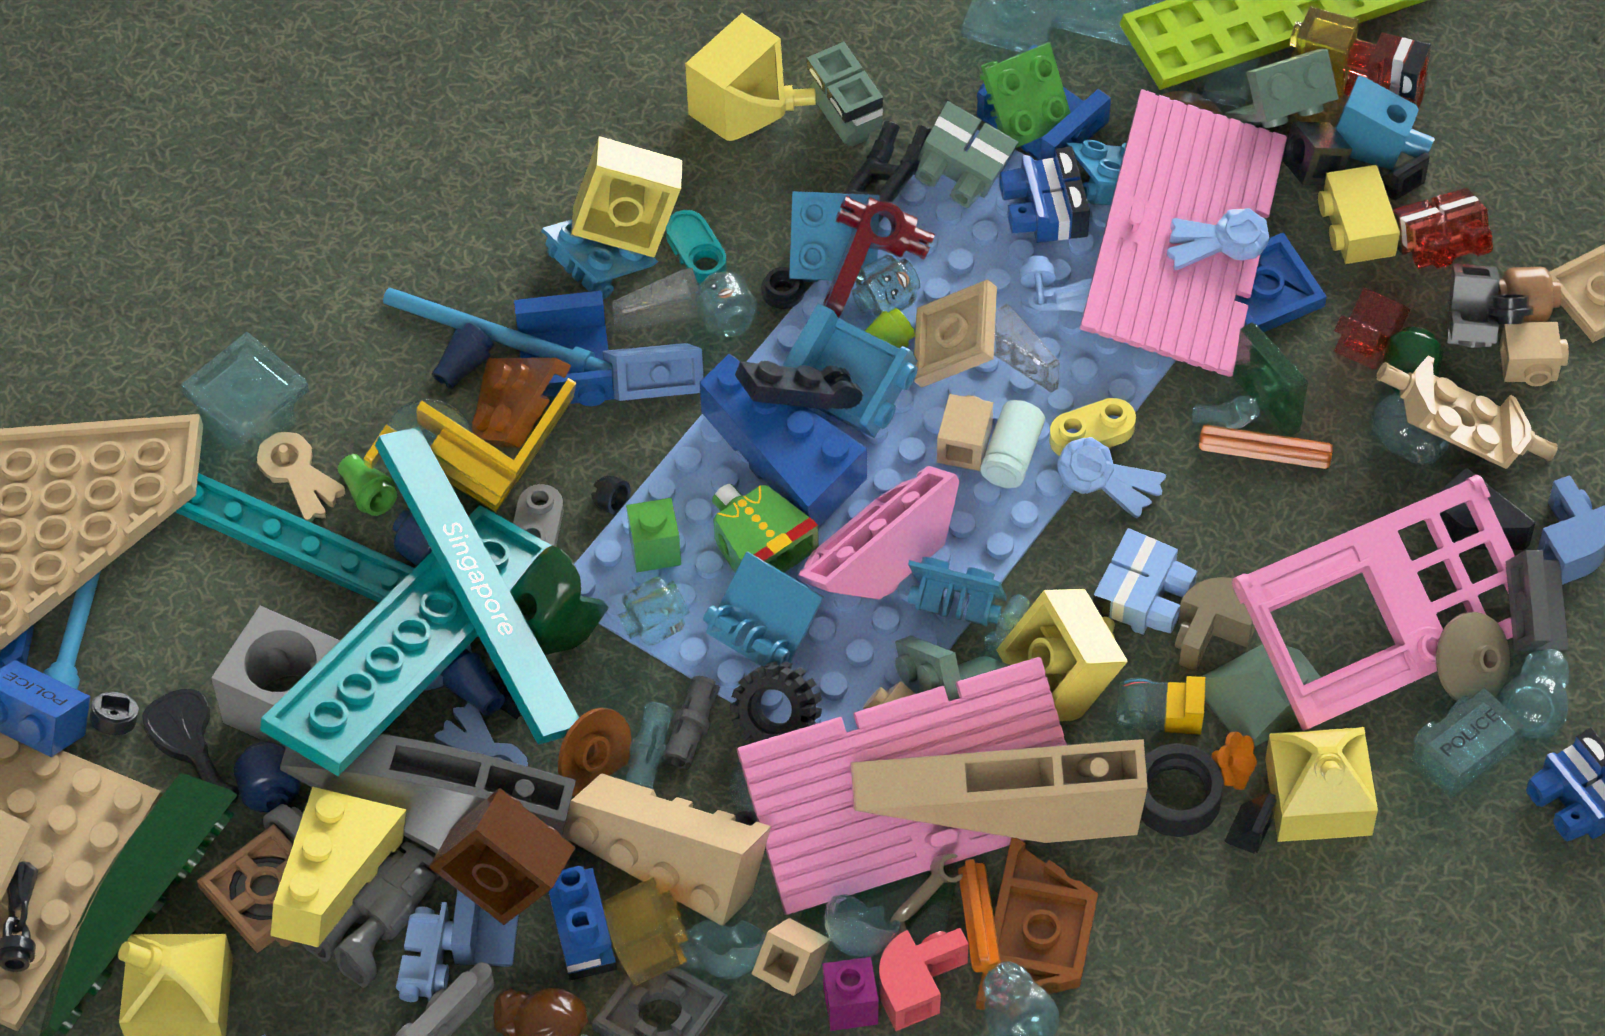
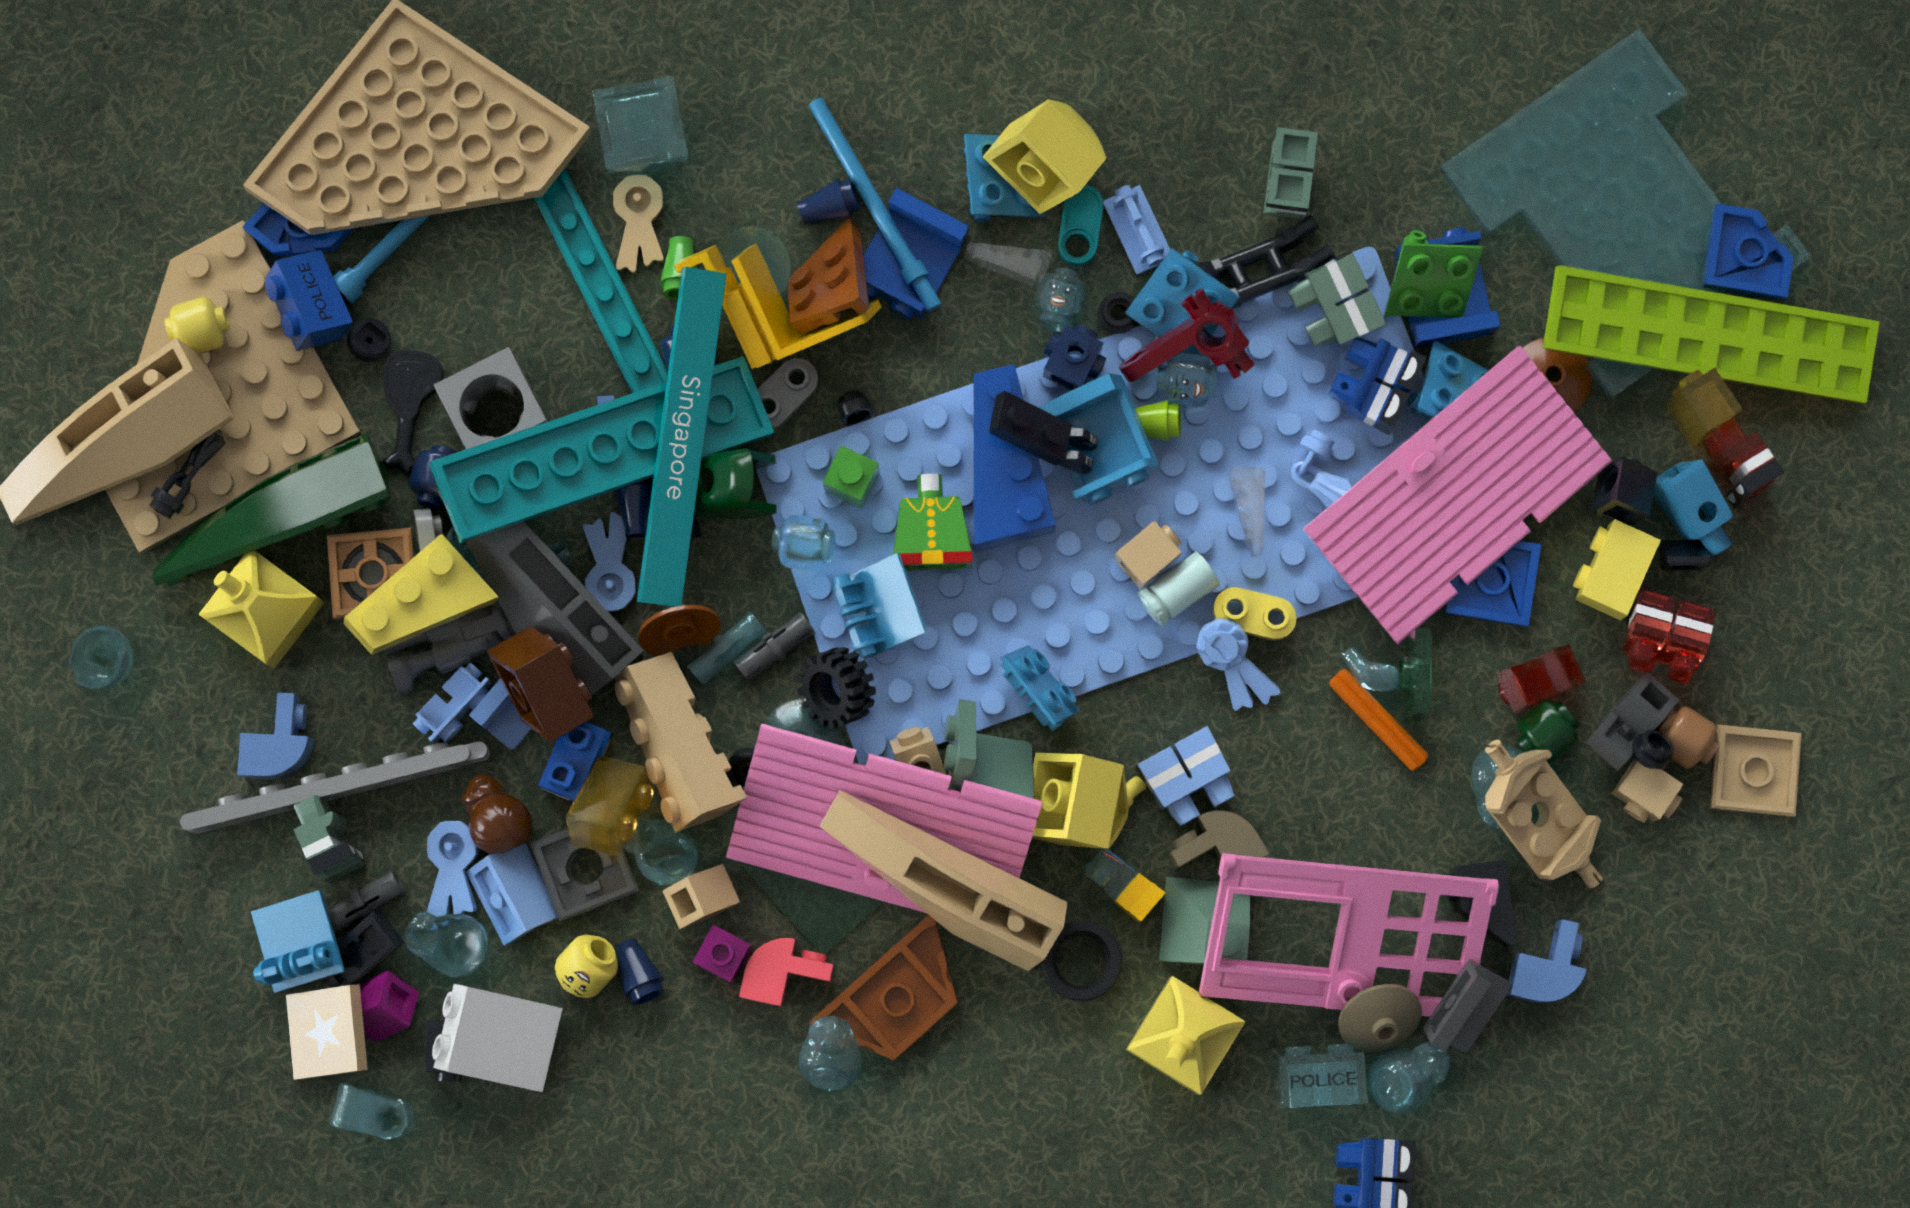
camera: 35 degrees right, 25 degrees up
medium blue panel [603,343,704,401] -> none
light yellow piece [685,13,816,141] -> none
bright pink wedge [798,466,960,600] -> none
clear light blue hair [824,894,901,959] -> none
dark tan piece [890,854,963,935] -> none
tan tile [914,279,997,387] -> none
orange axle [958,859,1000,976] -> none
clear light blue arm [985,594,1031,656] -> none
light blue piece [1167,208,1269,270] -> none
orange plant [1211,731,1257,790] -> none
sand green bracket [1225,49,1339,128] -> none
black slope [1225,793,1277,854] -> none
none -> dark blue brick [1043,324,1107,391]
none -> light blue hinge [1103,185,1170,275]

